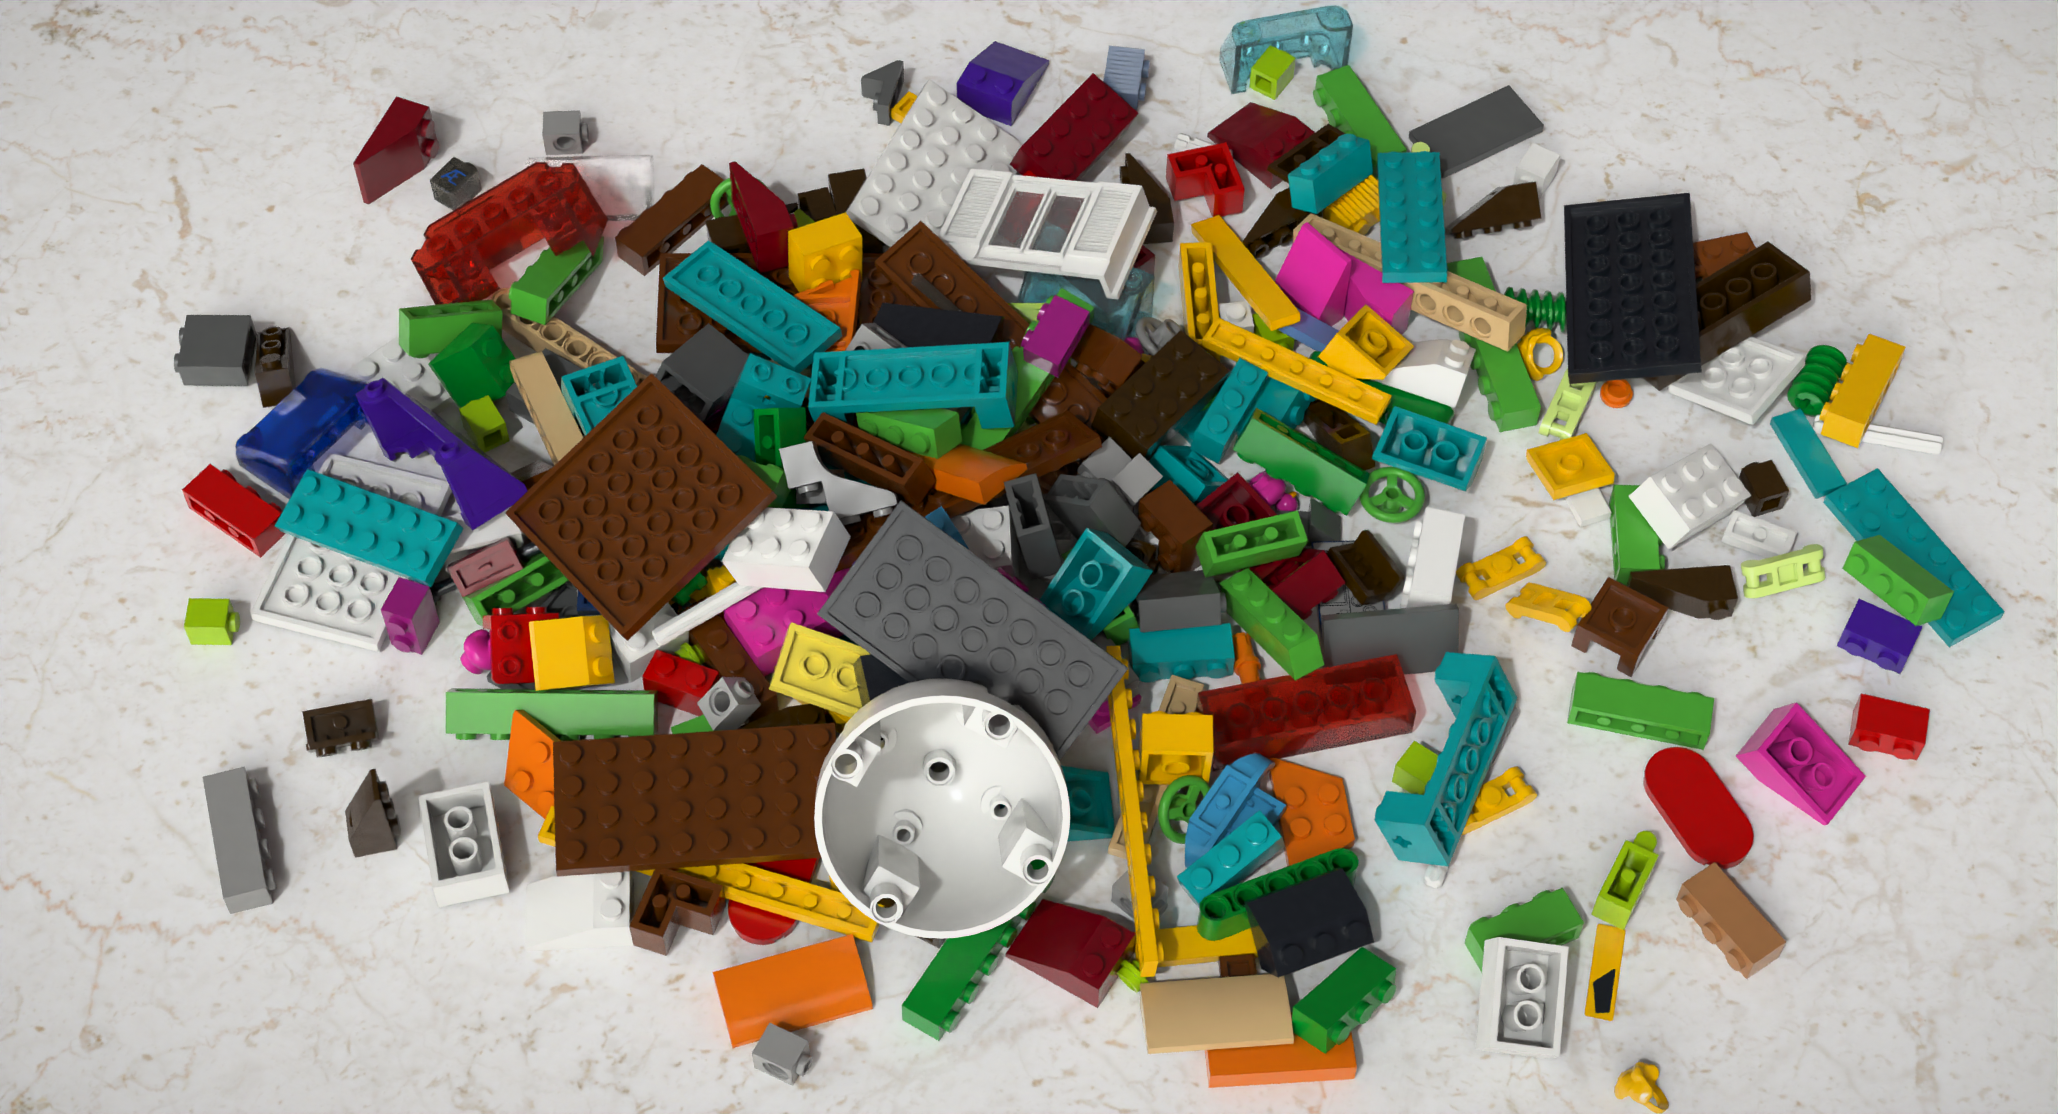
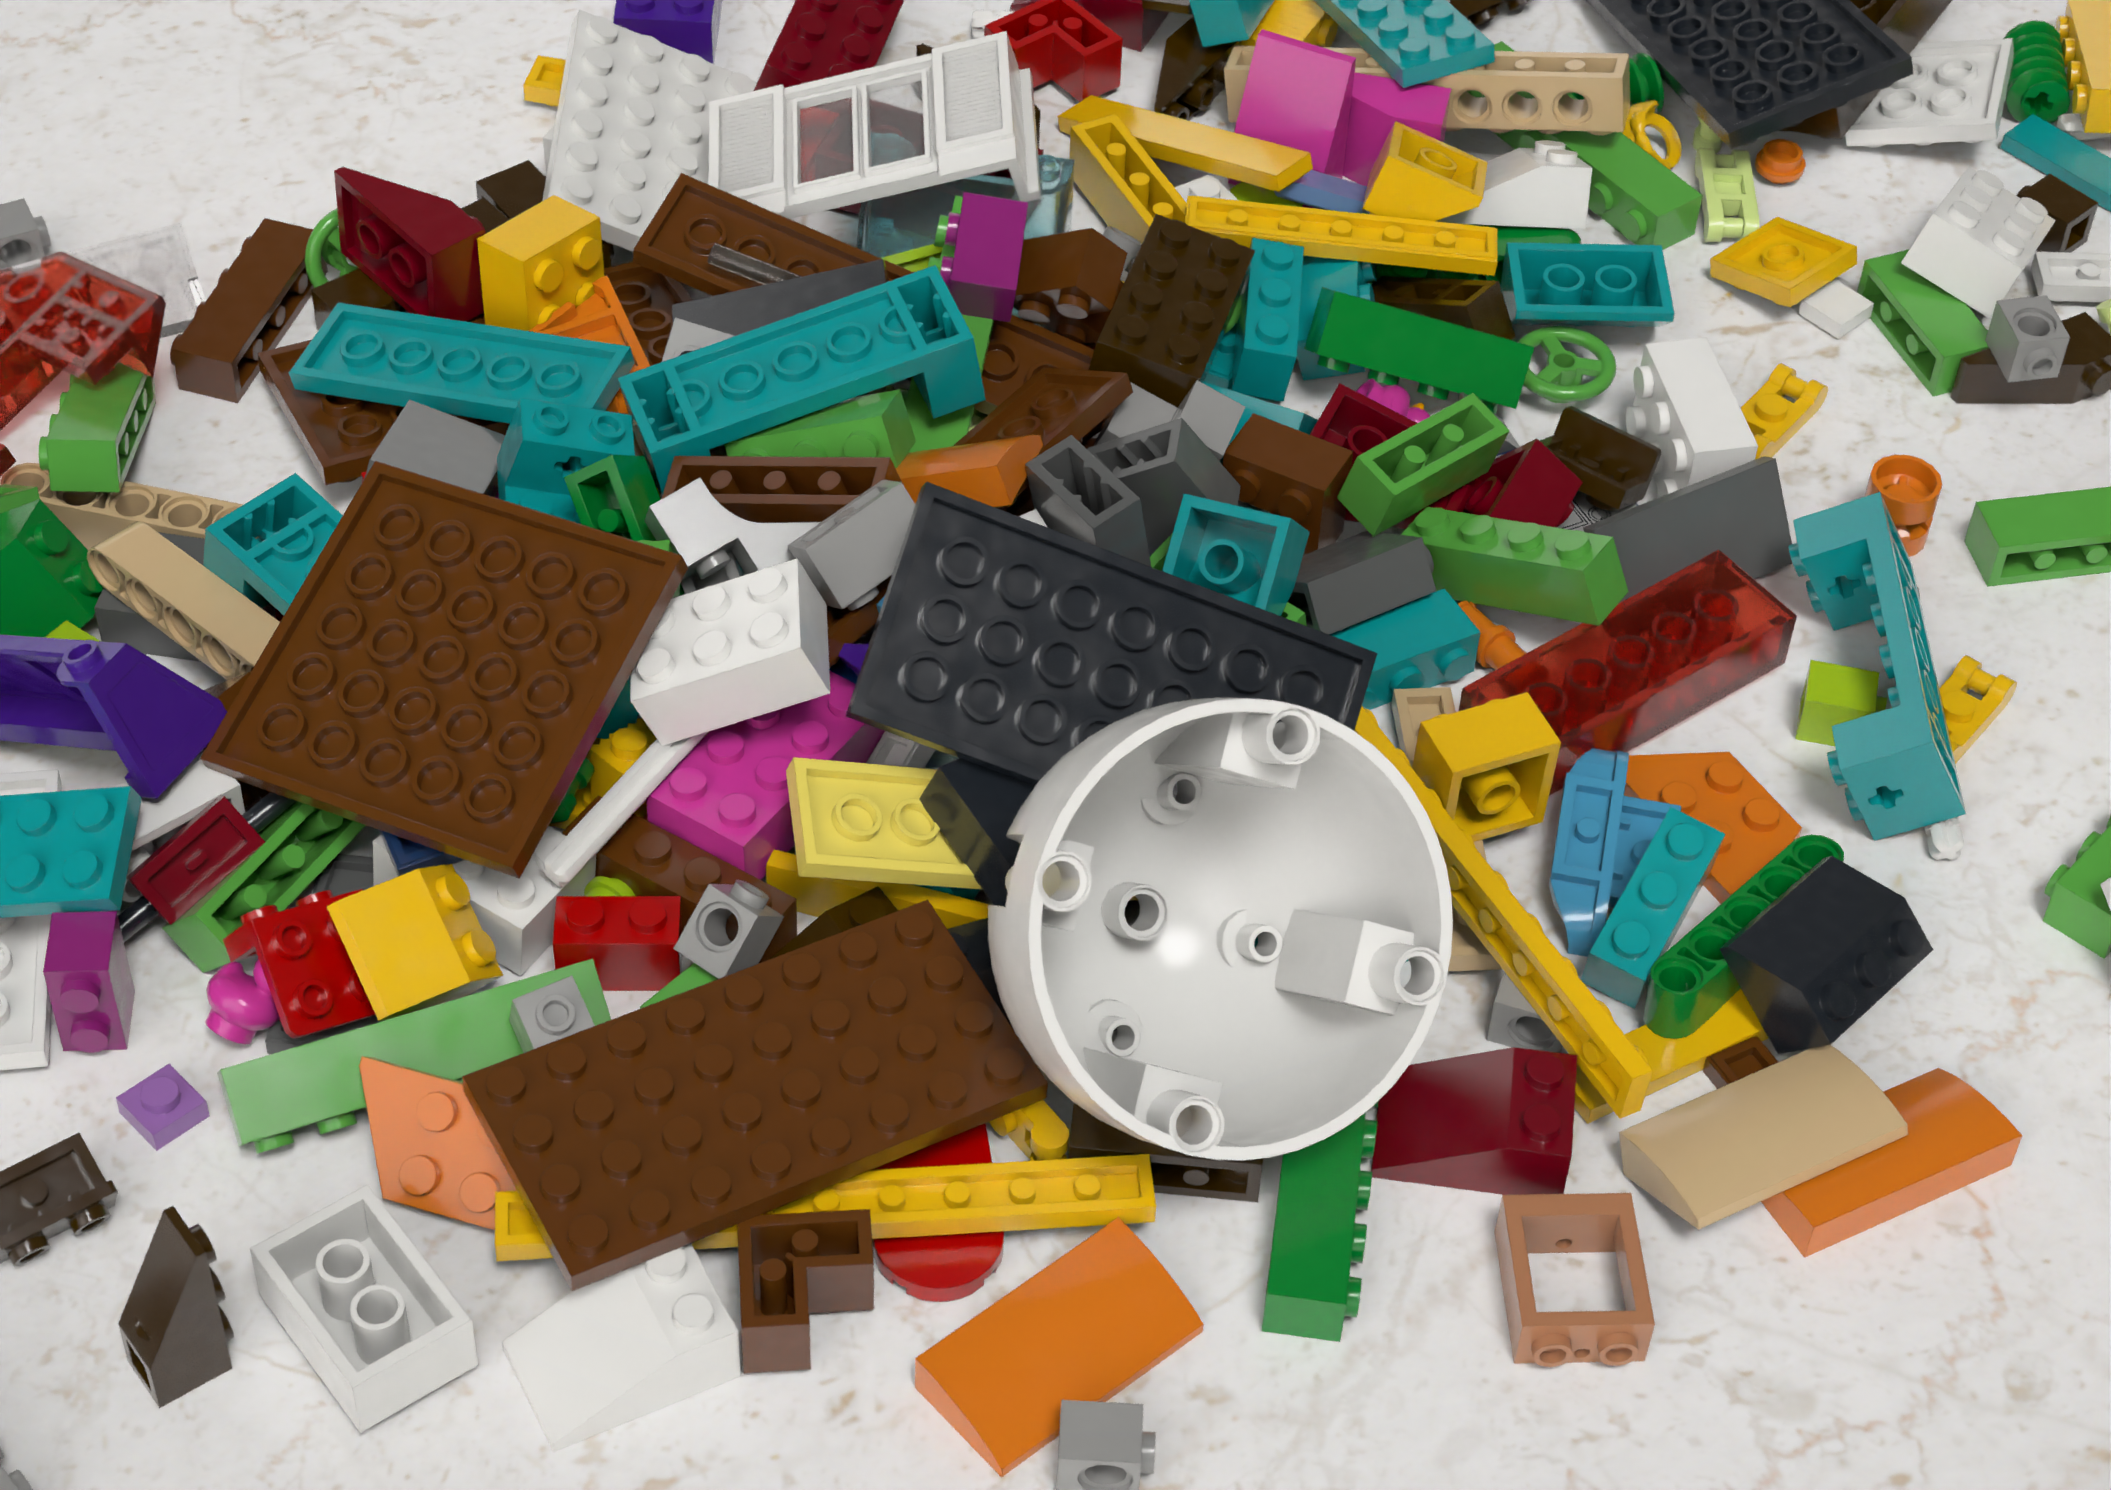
camera: 25 degrees left, 10 degrees down
dark grey slope [861,60,904,126] -> none
lime plate [1117,960,1149,993] -> none
bright green piece [1158,775,1211,844] -> none
green brick [1292,947,1396,1054] -> none
yellow plate [1505,582,1592,632] -> none
reddish brown panel [1571,577,1669,677] -> none
none -> medium lavender plate [116,1064,210,1151]
none -> light grey brick [509,976,595,1053]
none -> light grey brick [788,480,915,610]
none -> nougat window [1494,1193,1655,1367]
none -> orange wheel [1865,455,1942,557]
none -> light grey brick [1985,295,2070,382]

